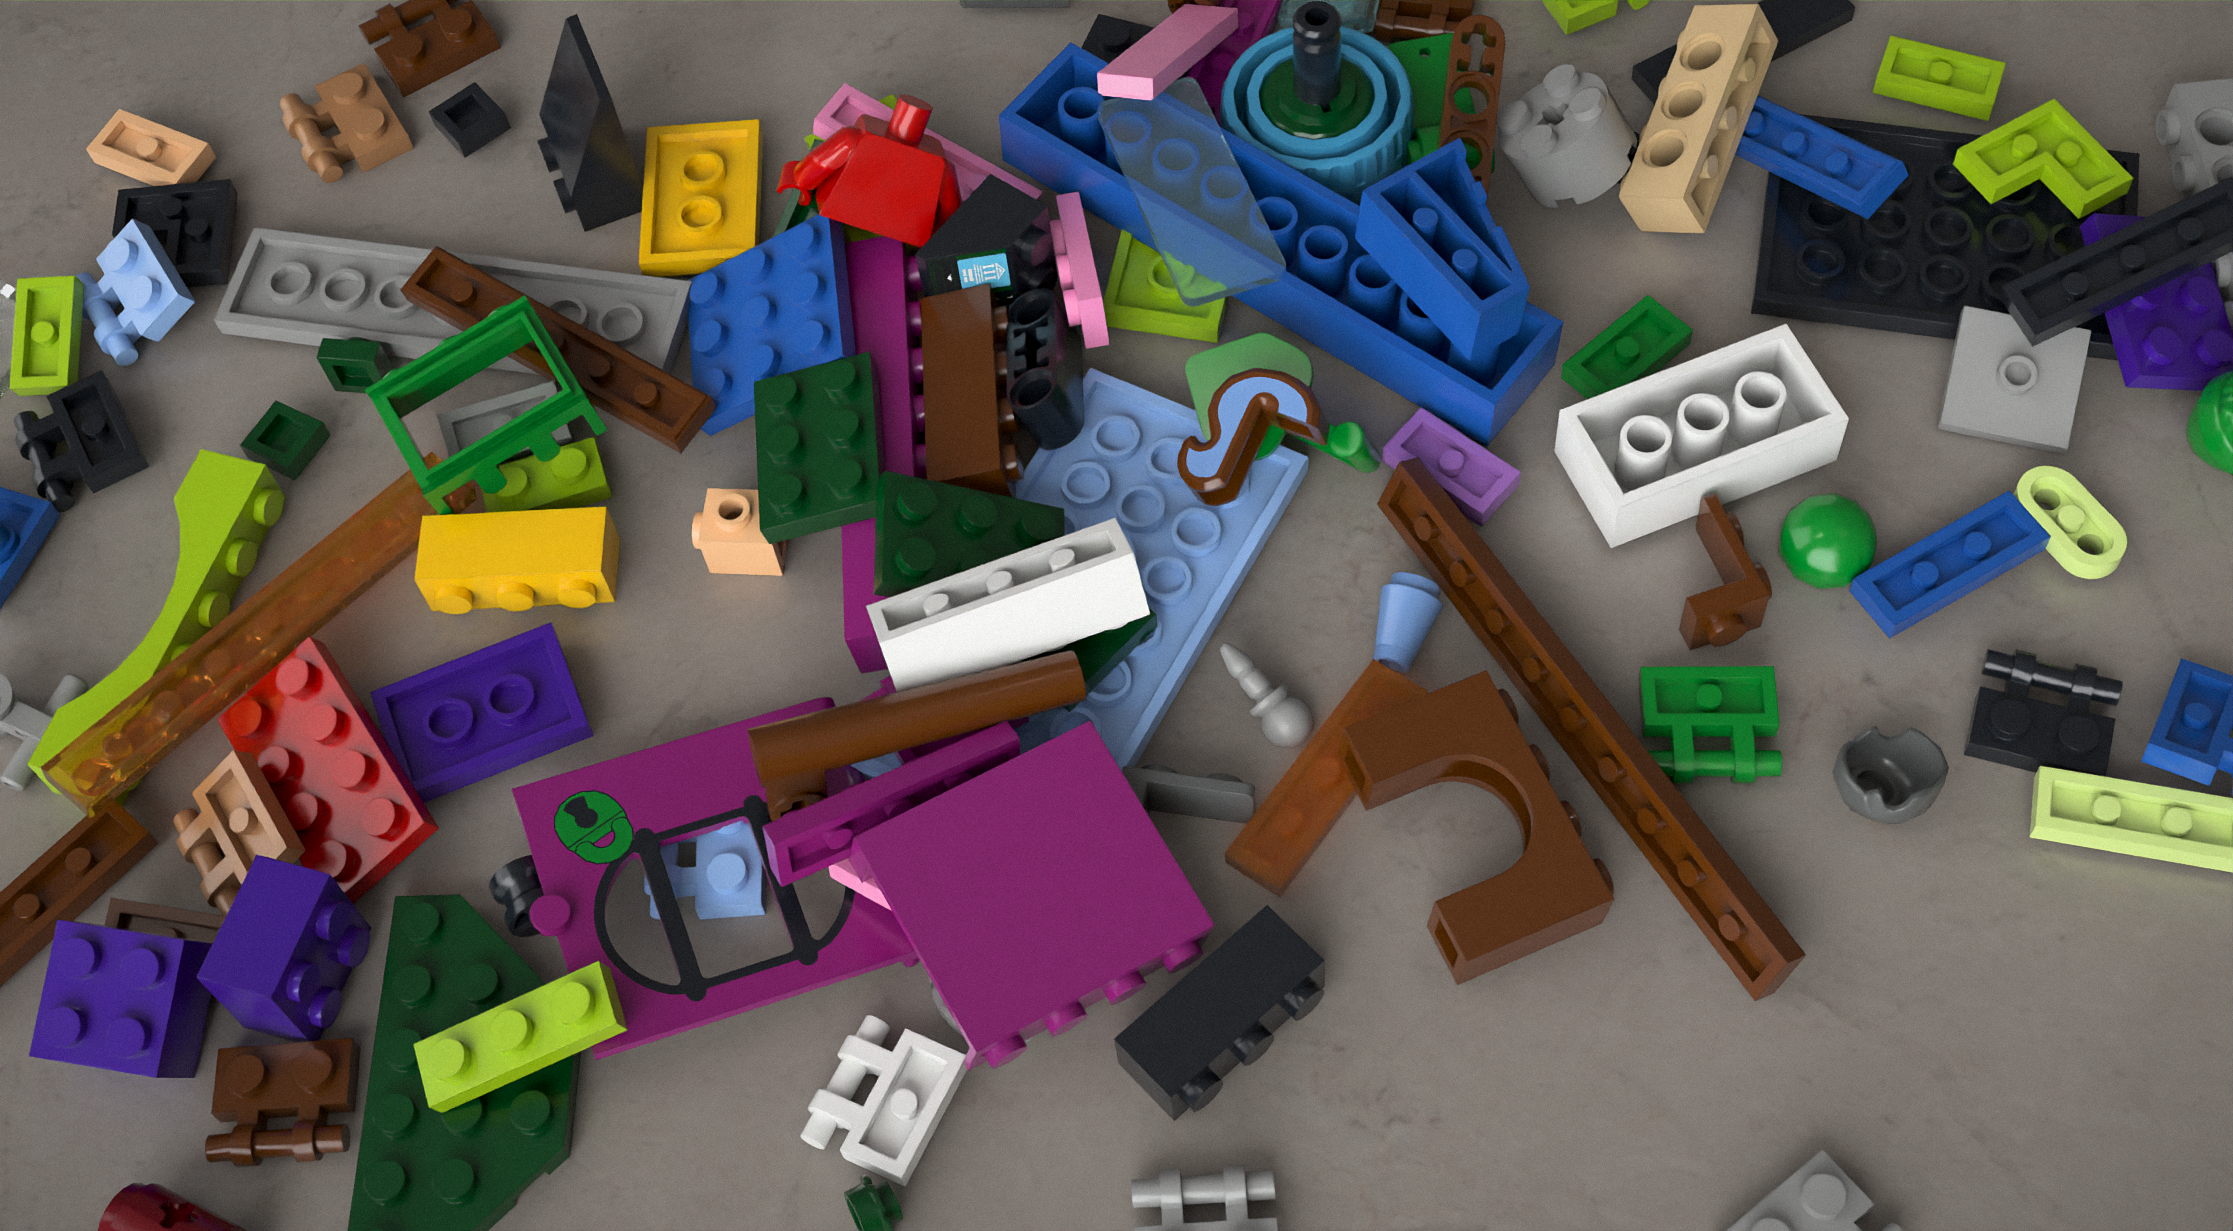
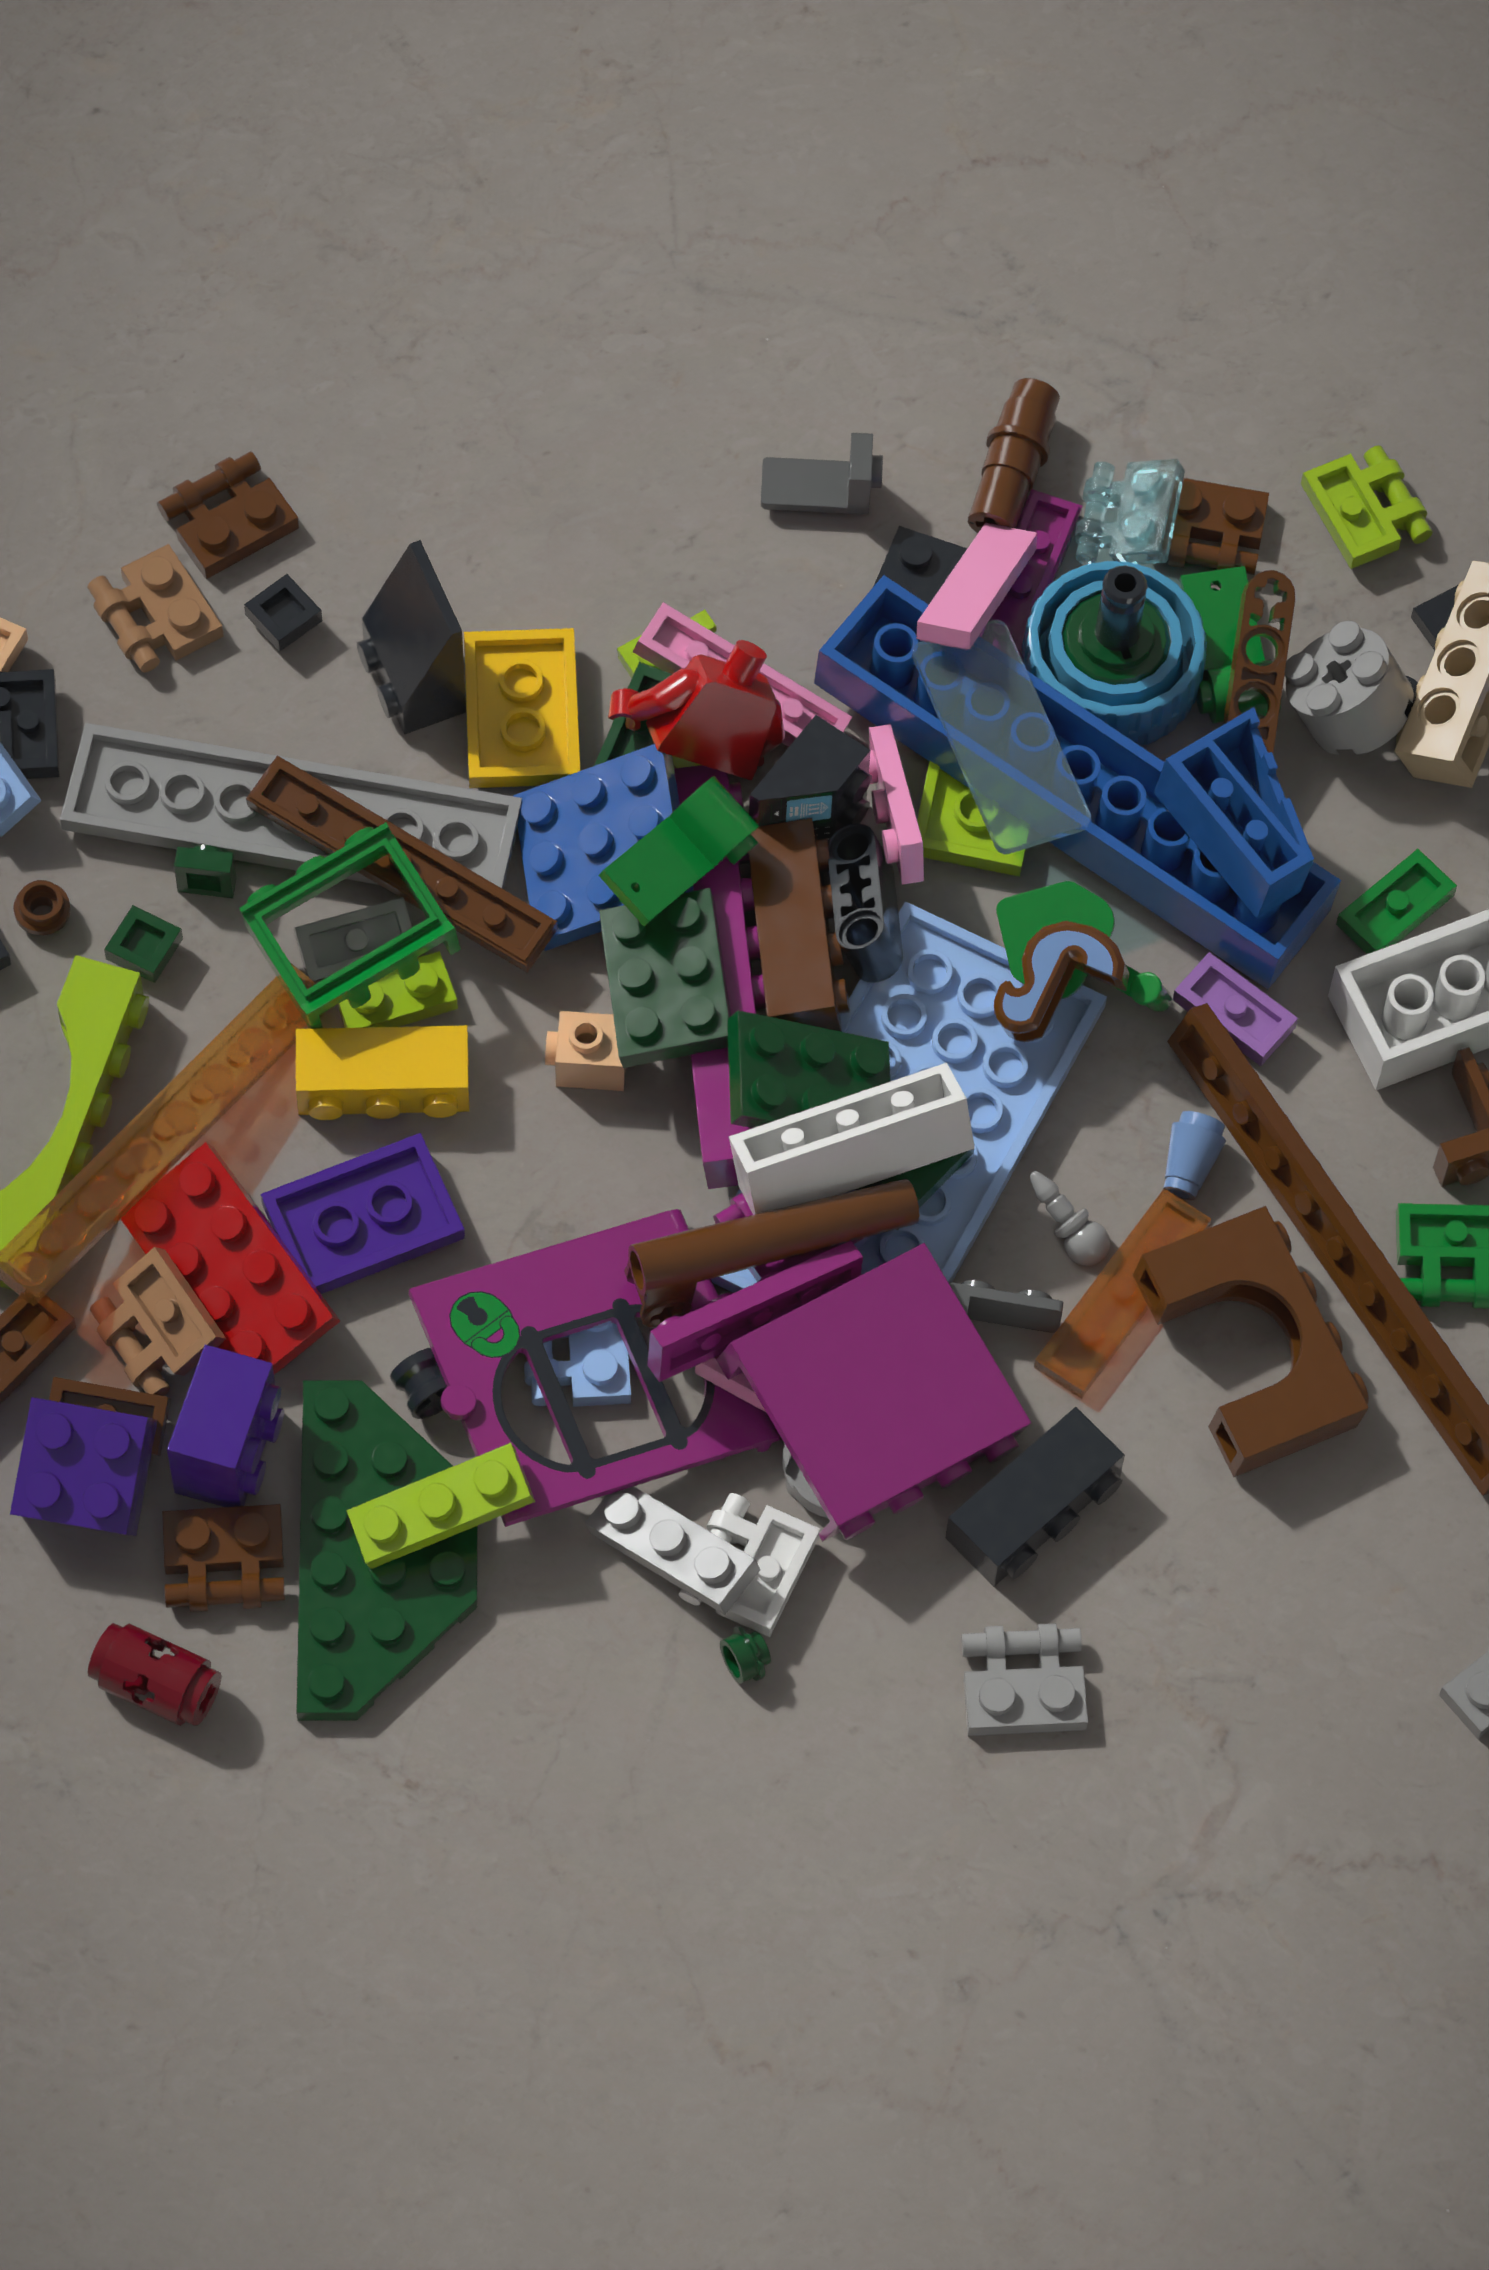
camera: 10 degrees left, 5 degrees up
none -> reddish brown plate [13,880,71,935]
none -> plate [585,1486,761,1615]
none -> green door [598,776,760,926]

